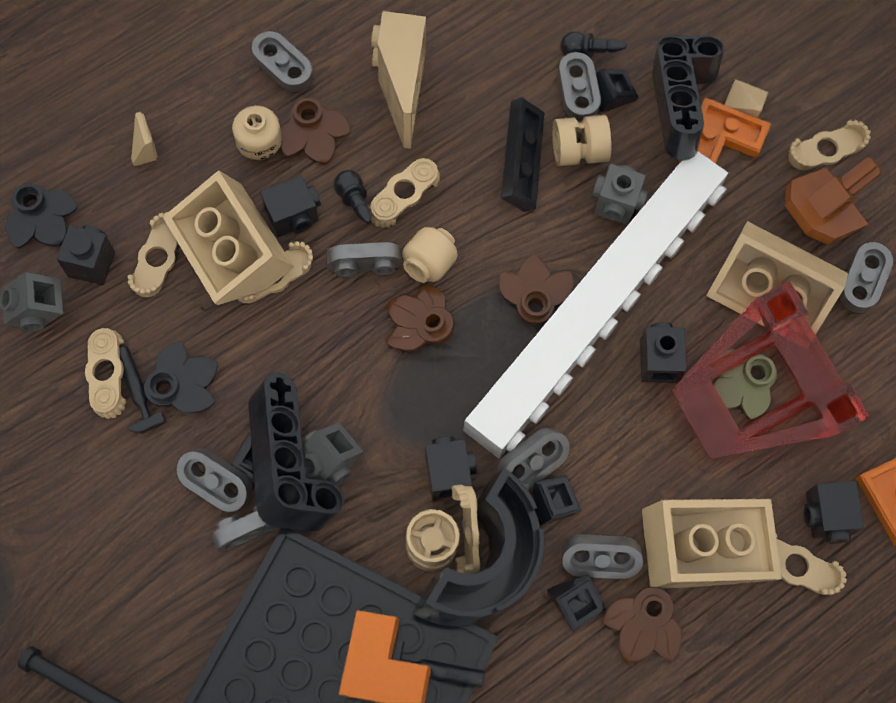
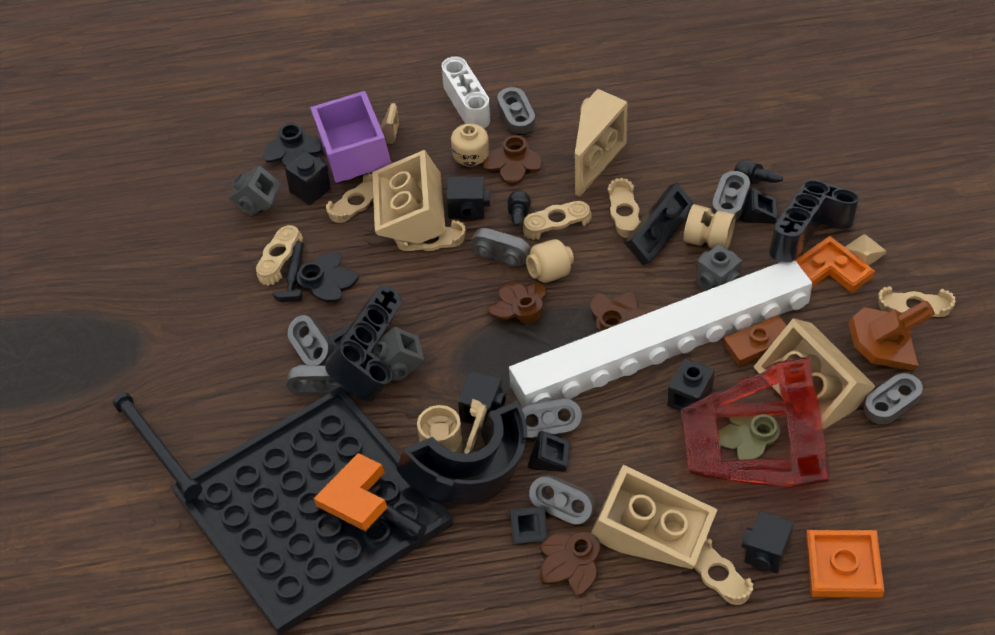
camera: 35 degrees right, 20 degrees down
none -> medium lavender piece [310,91,391,183]
none -> white beam [442,57,490,128]
none -> tan piece [608,178,641,238]
none -> dark orange plate [723,315,787,367]

